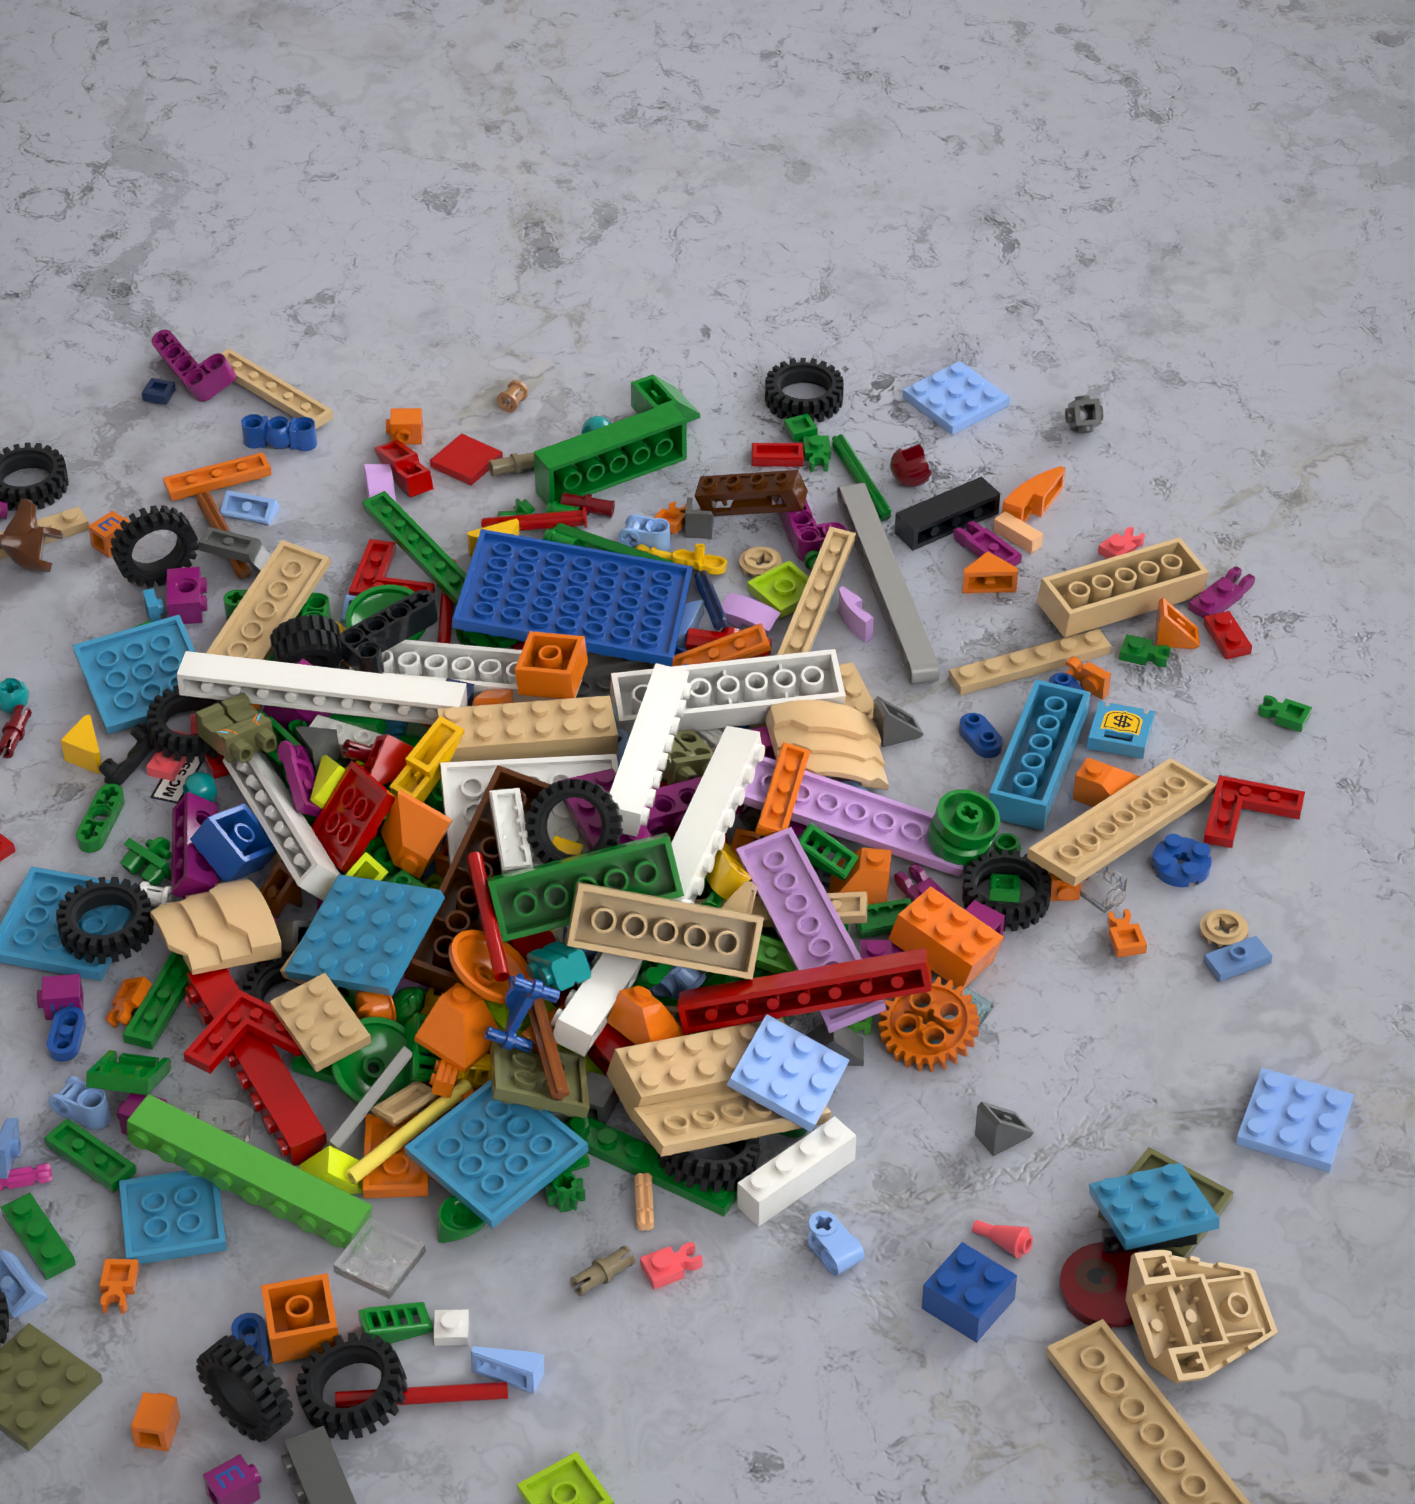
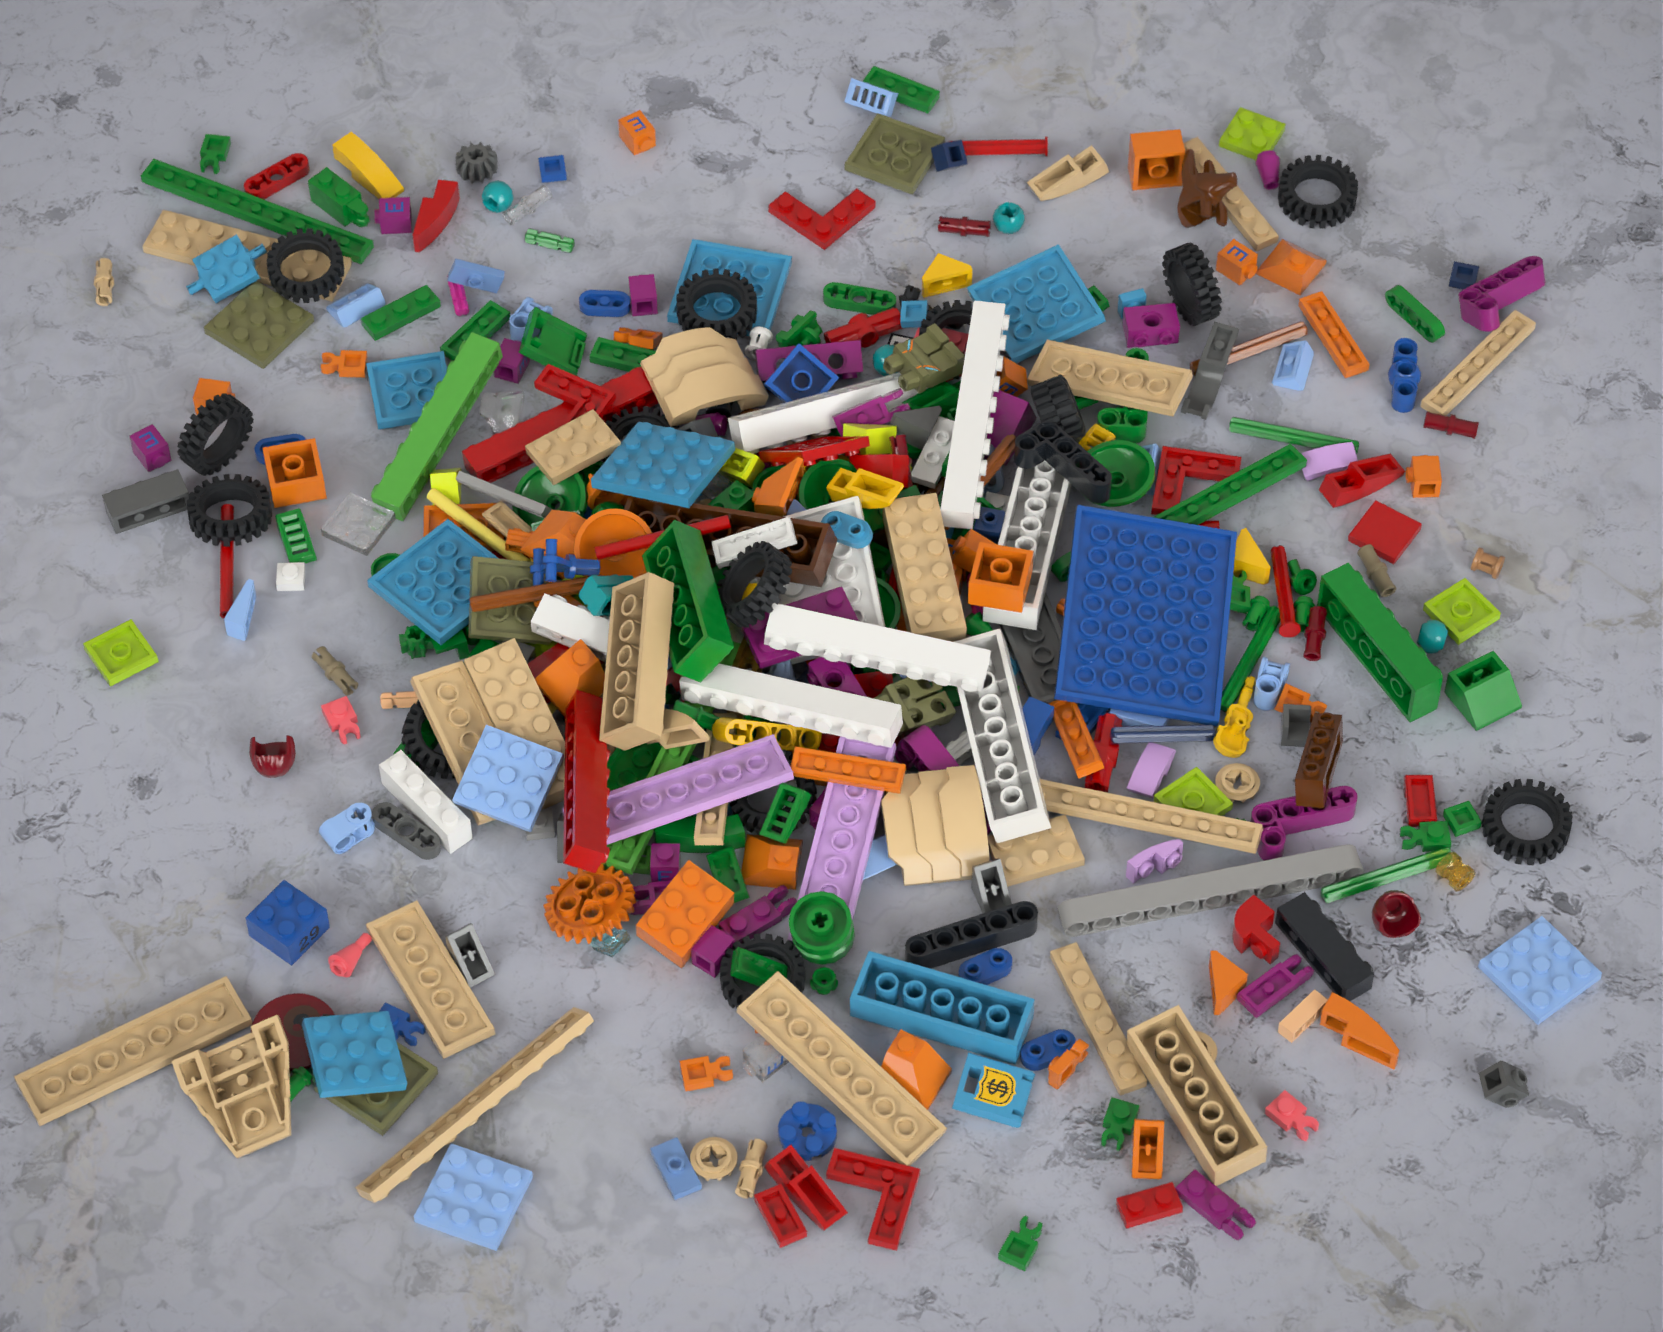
camera: 90 degrees right, 10 degrees up
none -> dark red hair [249,735,296,778]
none -> tan plate [355,1007,594,1203]
none -> tan plate [366,901,495,1059]
none -> dark grey beam [372,802,441,860]
none -> blue plate [379,1002,425,1046]
none -> tan pin [735,1139,767,1199]
none -> red plate [754,1184,807,1248]
none -> red slope [764,1145,848,1231]
none -> dark azure plate [821,511,873,549]
none -> red piece [824,308,903,348]
none -> dark azure plate [900,300,929,328]
none -> black beam [905,901,1038,969]
none -> green axle [1229,417,1359,454]
none -> red brick [1232,894,1280,965]
none -> orange slope [1256,239,1327,296]
none -> green beam [1385,285,1445,343]
none -> dark red pin [1423,411,1479,439]
none -> lime plate [1423,578,1501,645]
none -> clear yellow wheel [1435,852,1476,892]

